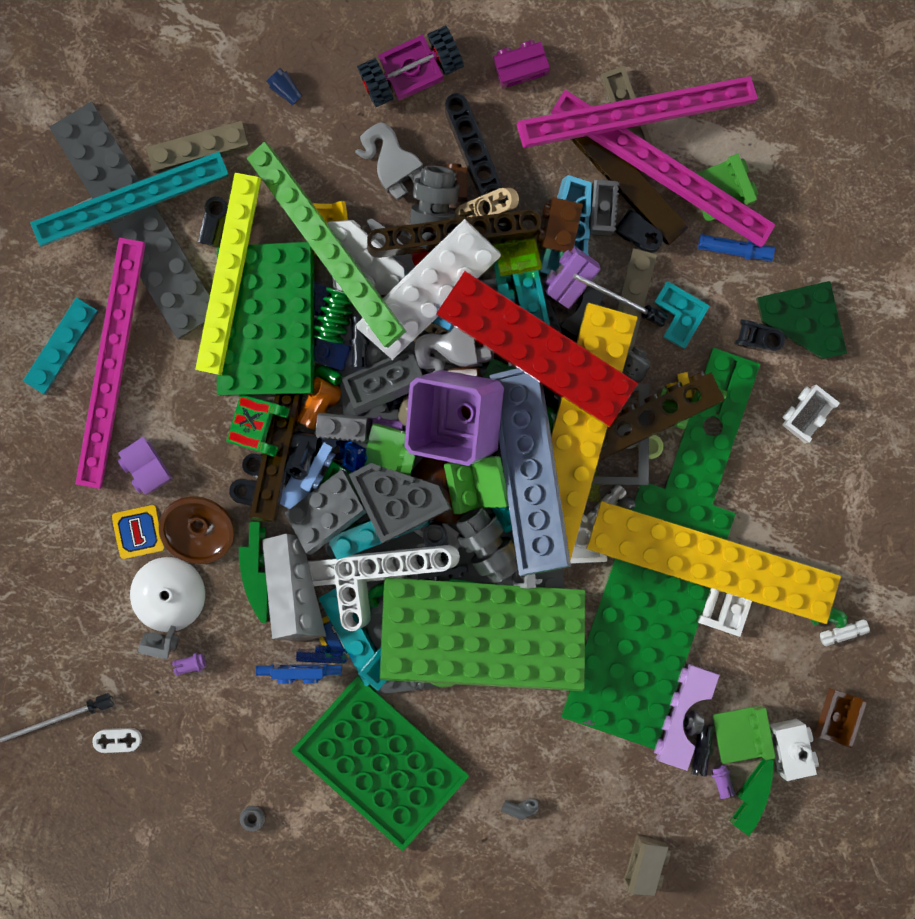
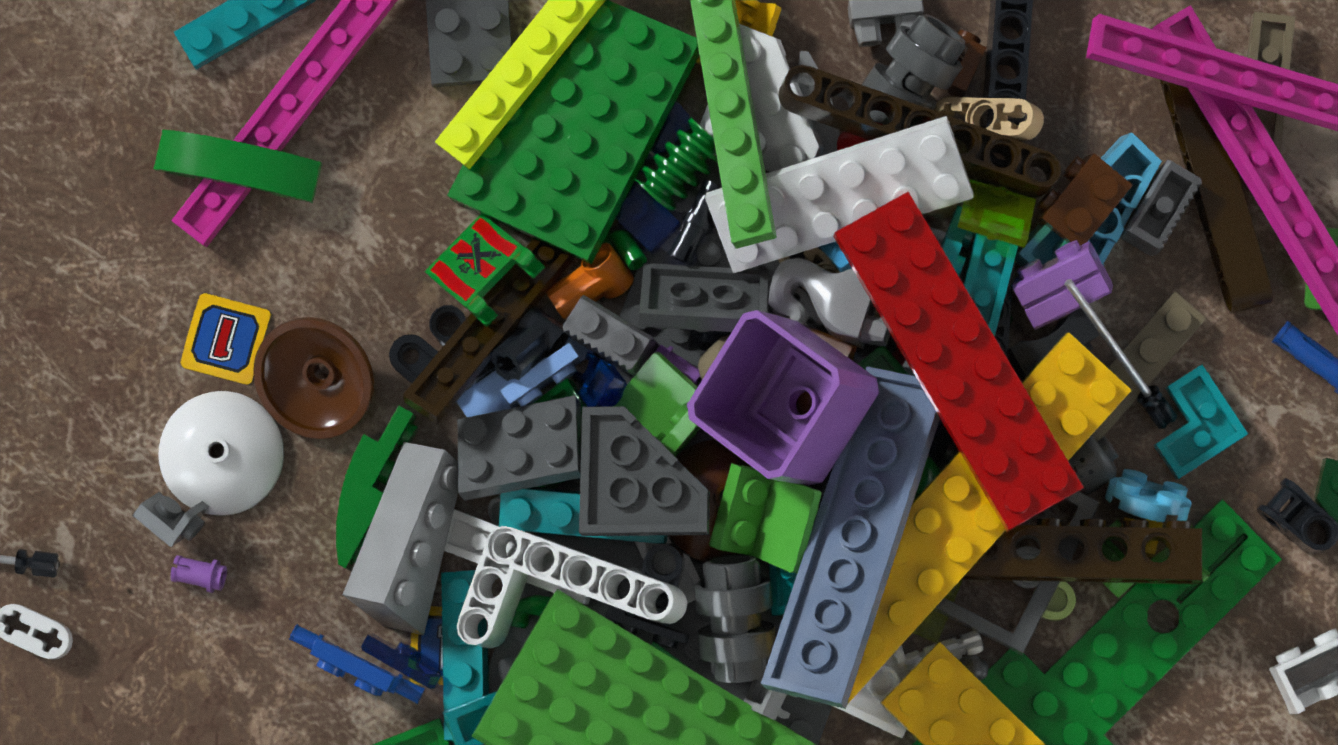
camera: 30 degrees right, 5 degrees down
medium lavender brick [118,437,173,495] -> none
black piece [615,209,663,253] -> none
none -> green slope [153,129,322,203]
none -> medium azure plate [1105,469,1192,523]

